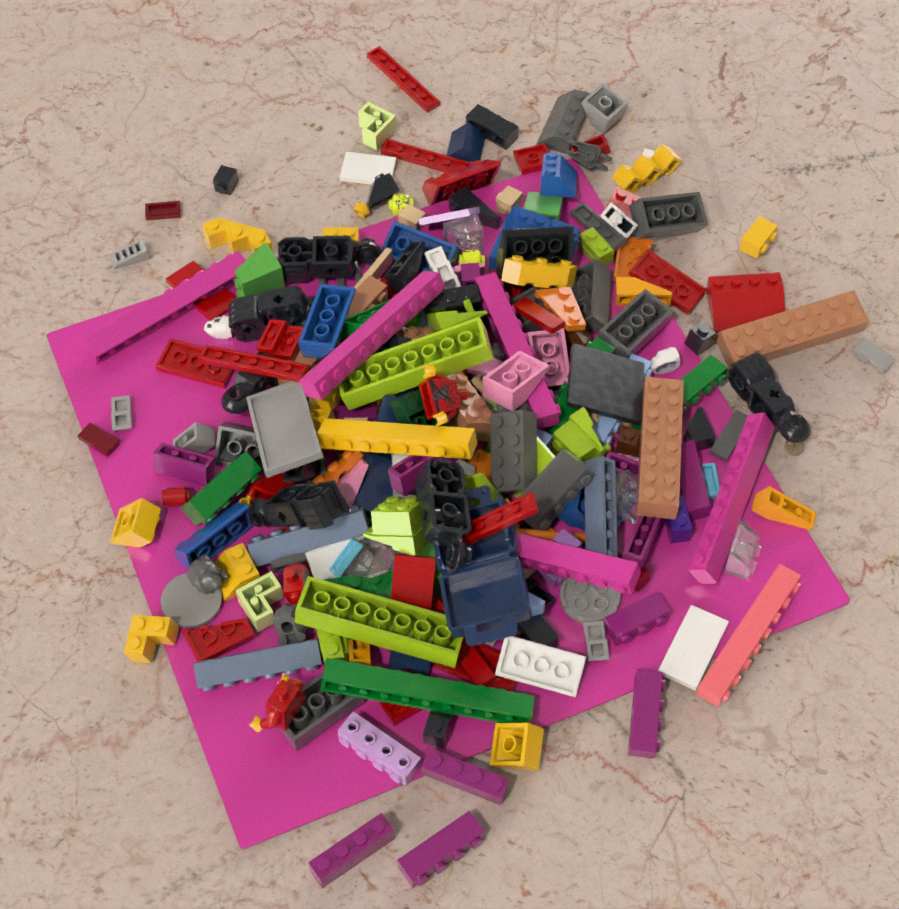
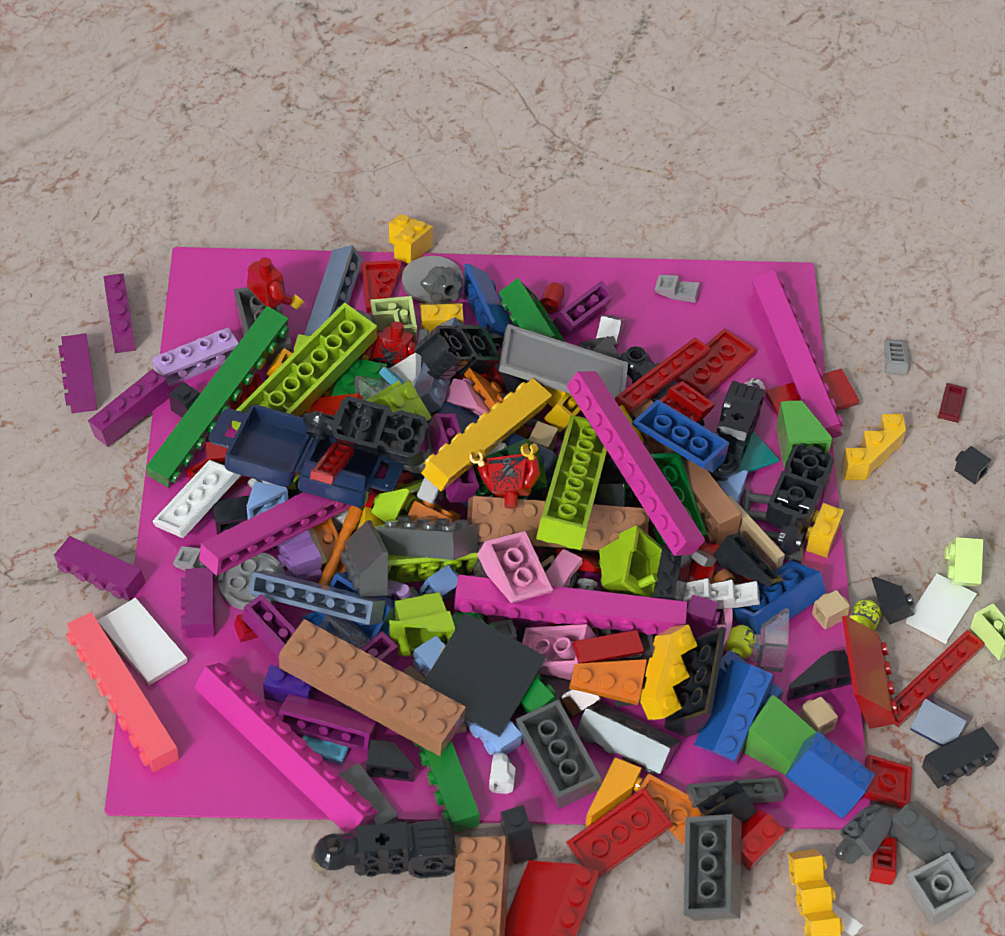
camera: 110 degrees right, 5 degrees down
dark red tile [77,423,120,457] -> none
yellow slope [110,498,161,547] -> none
yellow plate [353,202,370,218] -> none
tile [418,207,480,225] -> none
yellow slope [490,723,544,771] -> none
lime brick [578,227,614,266] -> none
clear slope [725,520,762,580] -> none
light orange slope [752,486,816,530] -> none
none -> yellowish green brick [944,537,983,586]

